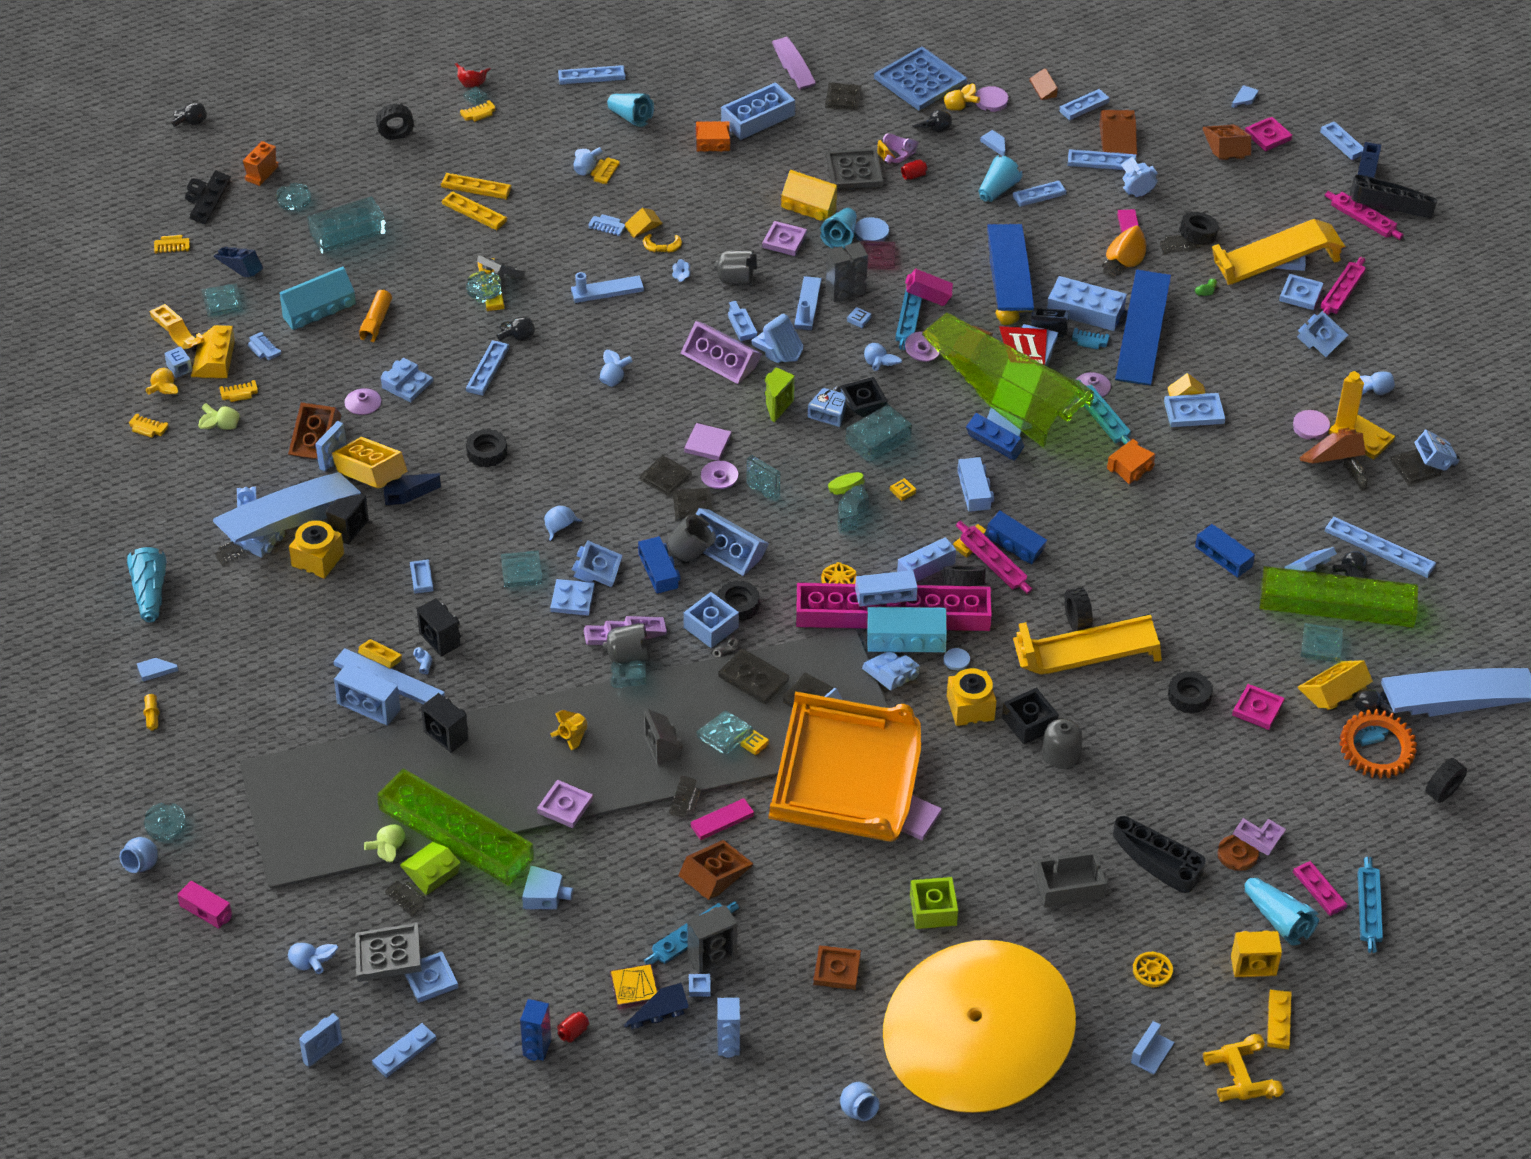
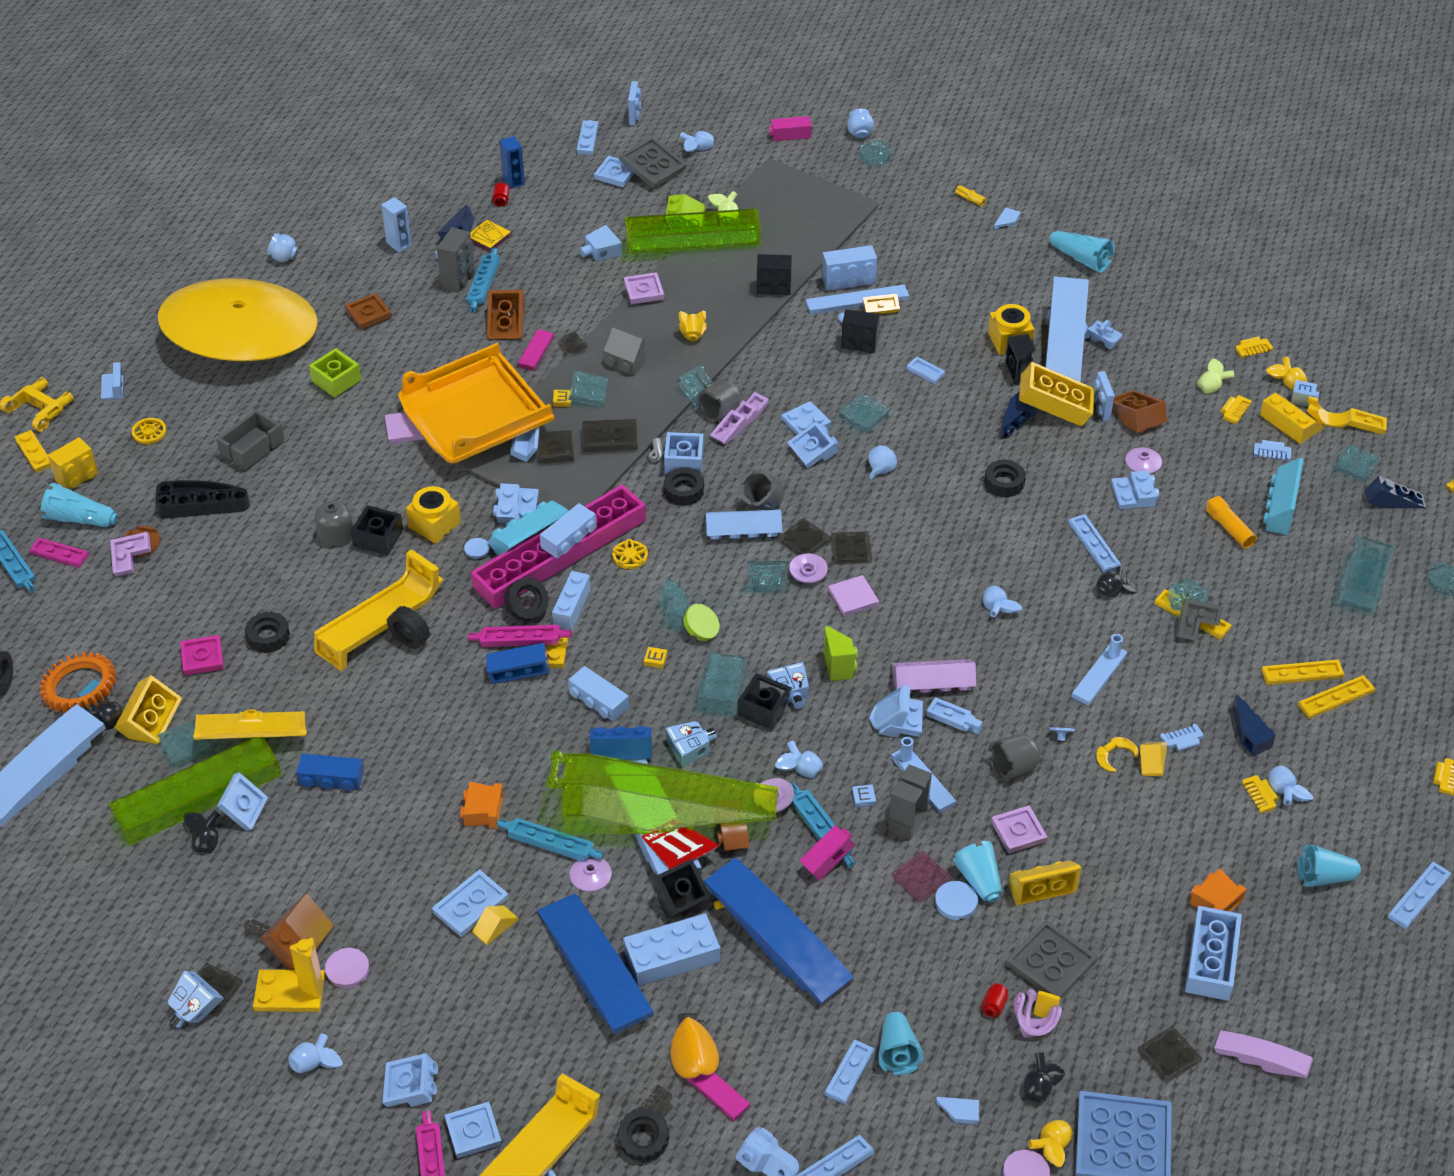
camera: 140 degrees right, 0 degrees up
blue brick [638,536,681,594] -> none
dark azure piece [1072,328,1109,349] -> none
bright green arm [1195,279,1217,296] -> none
light blue tile [1324,517,1436,578] -> none
none -> yellow door [193,709,307,740]
none -> light blue torso [666,721,717,767]
none -> dark blue slope [1232,695,1276,757]

